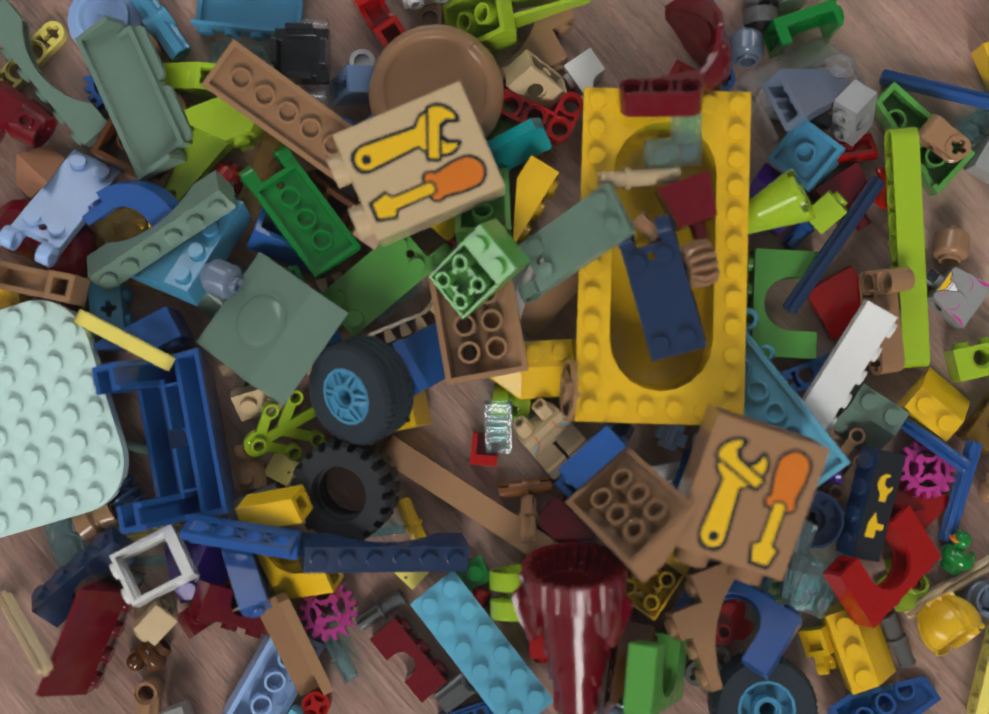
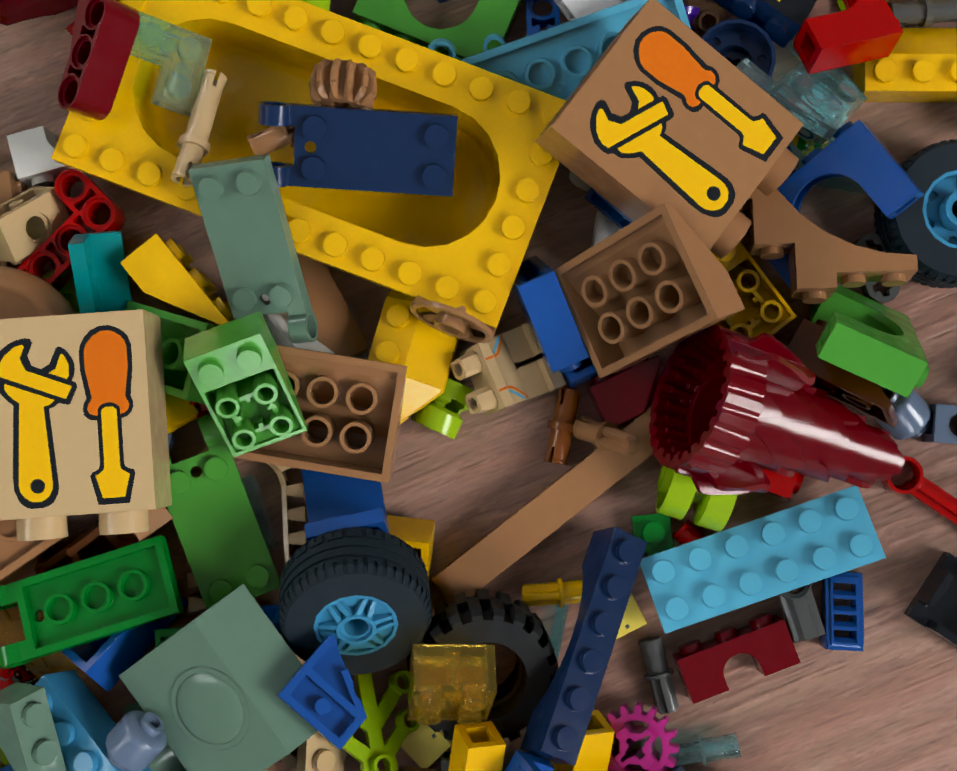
camera: 75 degrees left, 0 degrees up
red panel [470,432,500,467] -> none
clear light blue slope [485,400,513,454] -> none
light blue gear [653,424,689,452] -> none
dark red torso [654,170,717,240] -> none
red plate [715,599,754,647] -> none
yellow plate [798,625,837,675] -> none
none -> blue wing [277,634,367,750]
none -> clear yellow slope [408,644,497,725]

